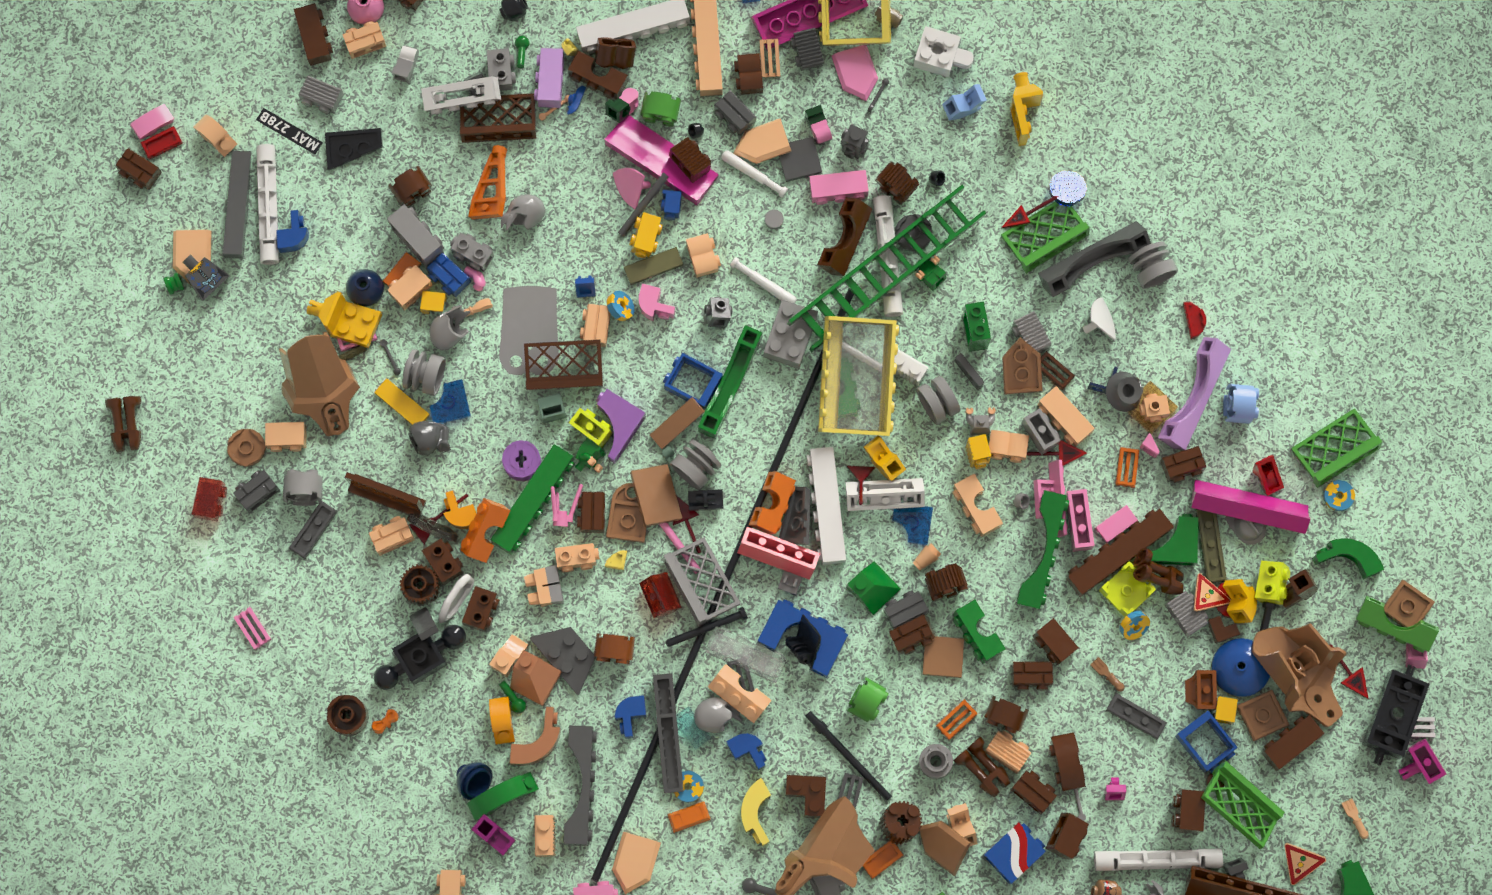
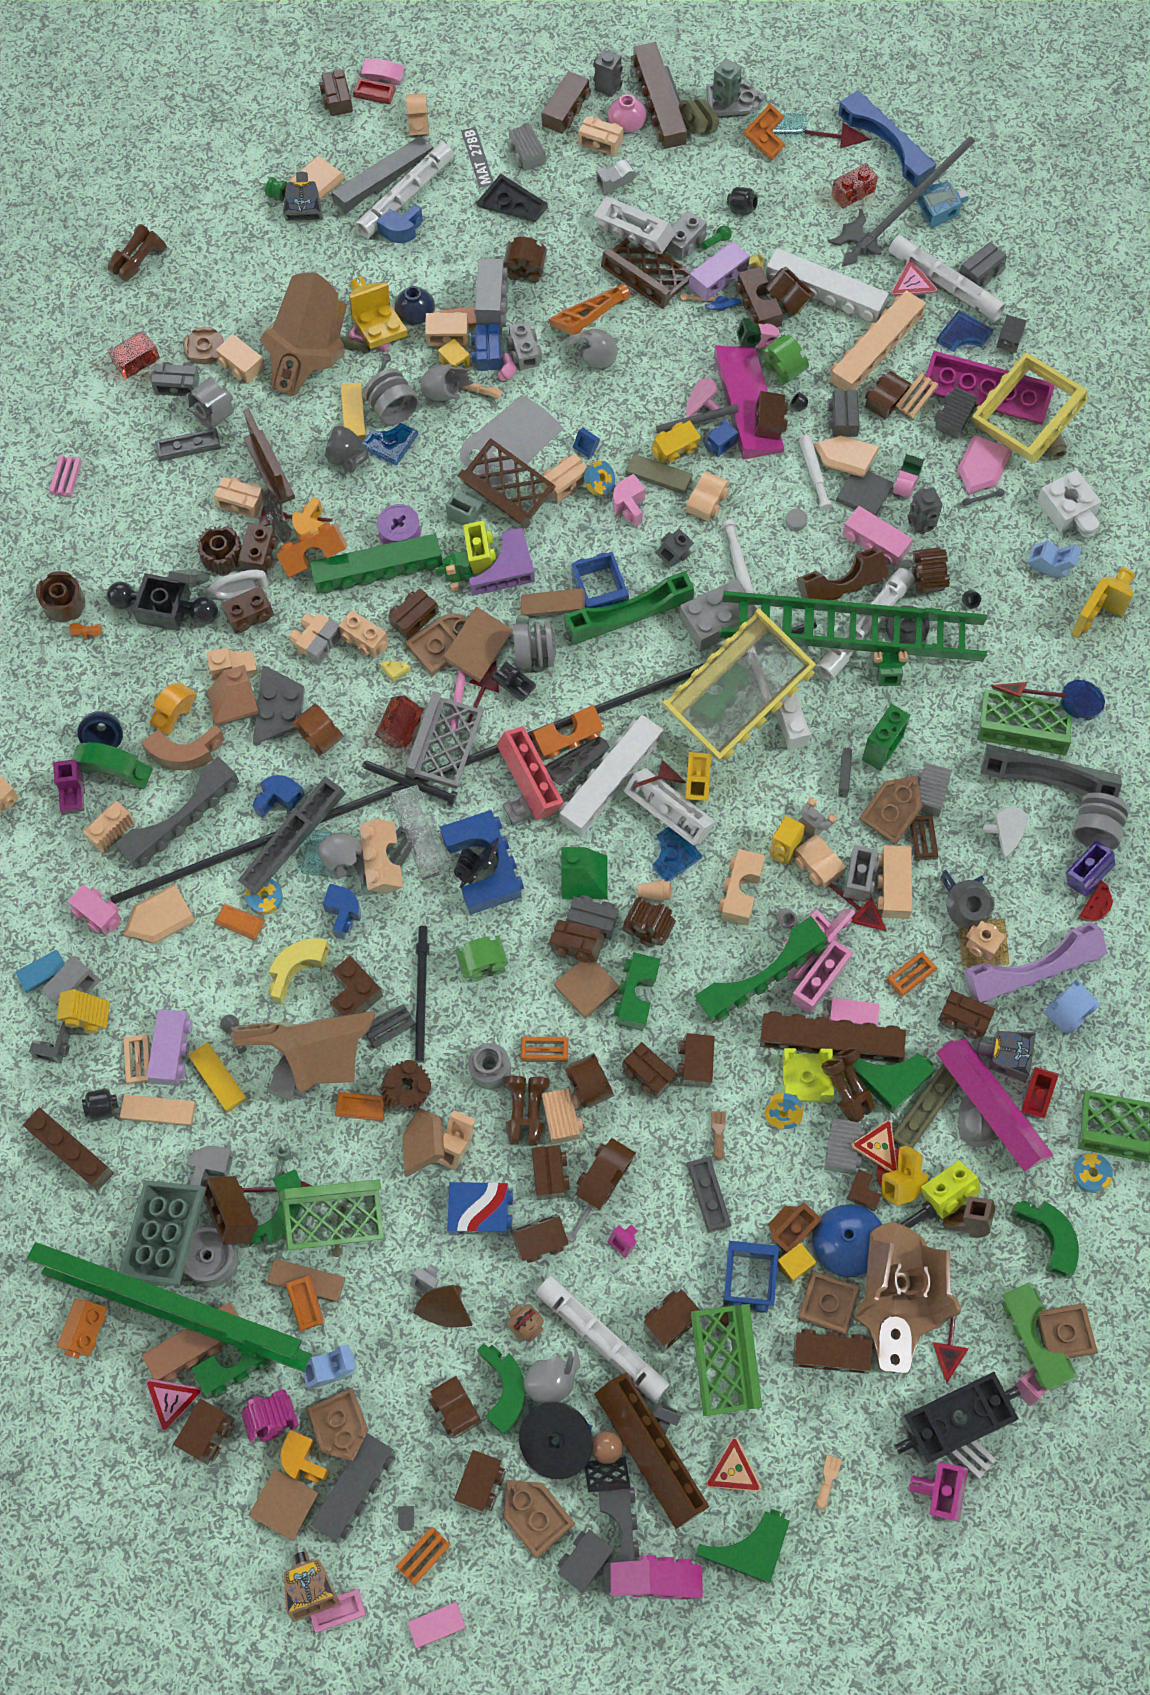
camera: 45 degrees right, 10 degrees down
green bar [498,680,526,714] -> none
bright pink plant [551,484,583,527] -> none
light grey wheel [916,375,961,425] -> none
bright pink slope [1140,433,1160,458] -> none
none -> dark grey torso [977,1031,1036,1082]
none -> dark purple brick [1066,841,1116,897]

